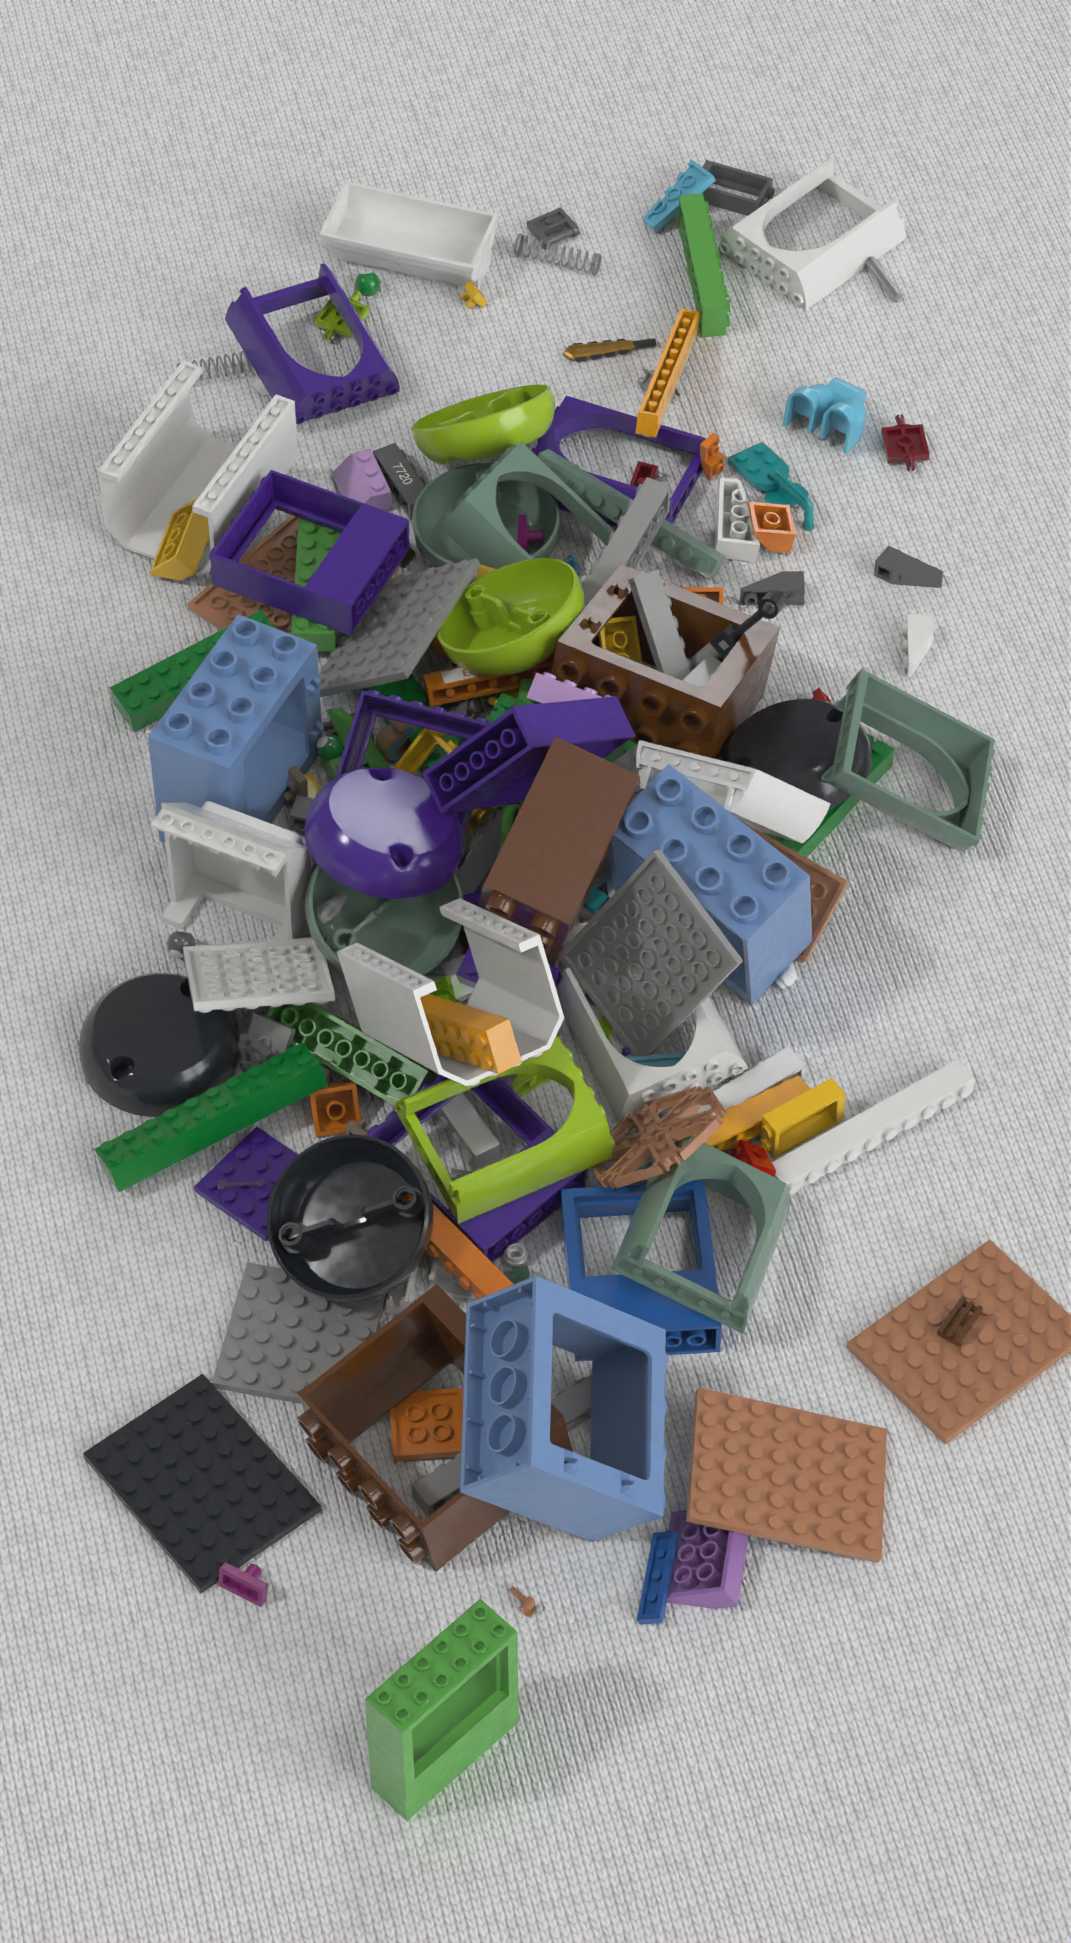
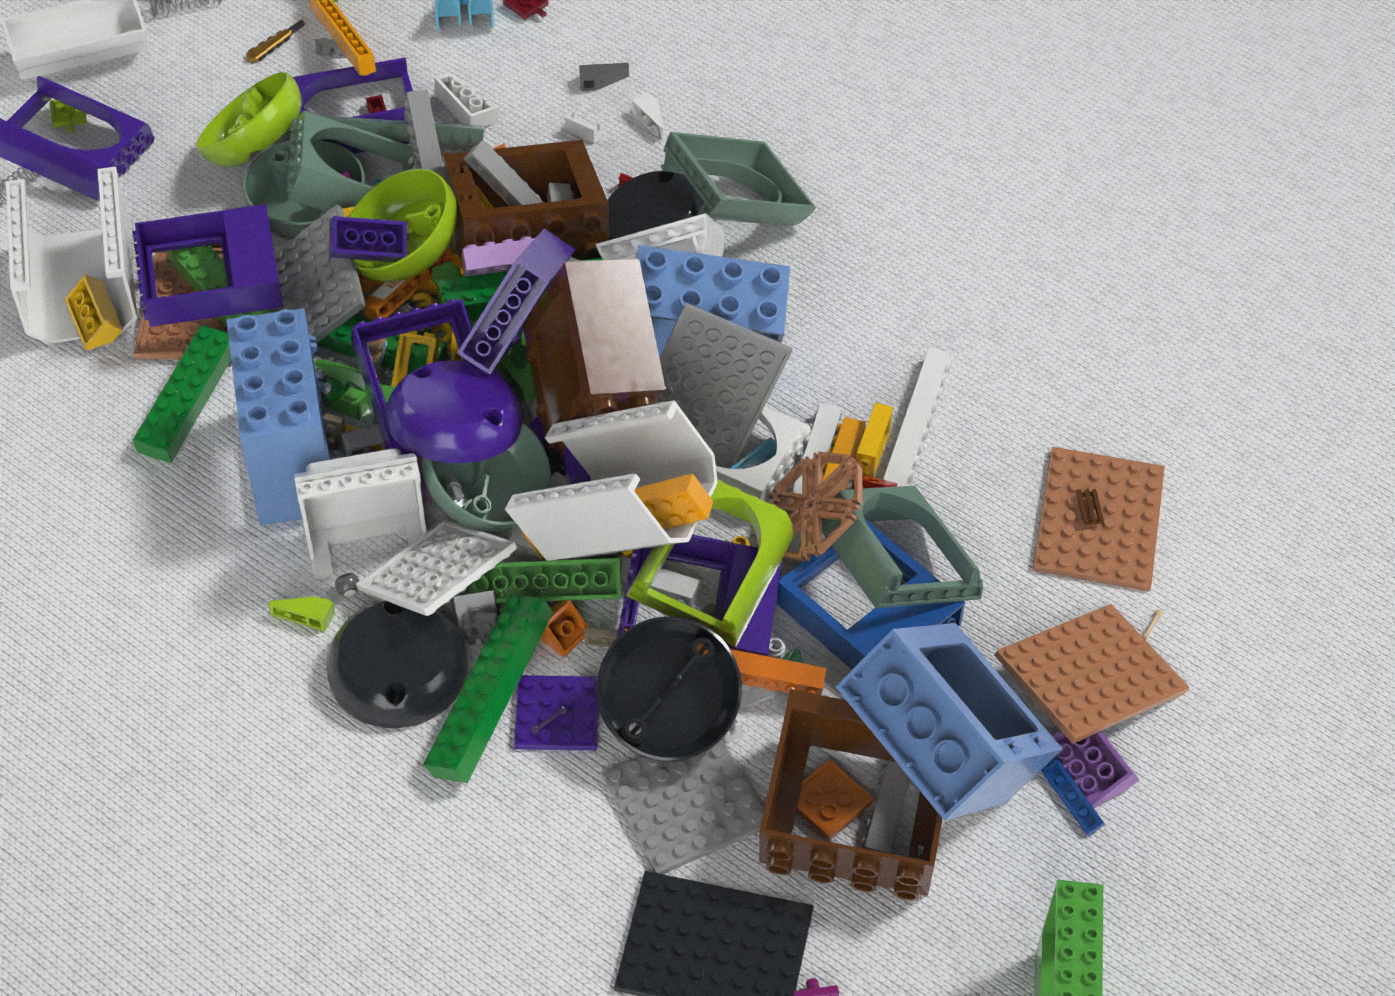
camera: 40 degrees left, 0 degrees up
lavender slope [332,448,392,511] -> none
green piece [355,271,380,297] -> none
dark grey brick [373,443,425,520] -> none
yellow tile [460,281,488,309] -> none
nougat hand [510,1586,537,1617] -> none
black piece [689,590,786,672] -> none
orange slope [700,433,724,480] -> none
teal plate [728,442,814,531] -> none
dark grey slope [740,571,805,605] -> none
orange slope [748,502,796,553] -> none
none -> lime slope [268,596,335,632]
none -> dark purple brick [329,216,407,262]
none -> white hinge [565,111,603,143]
none -> tan hinge [1143,610,1162,640]

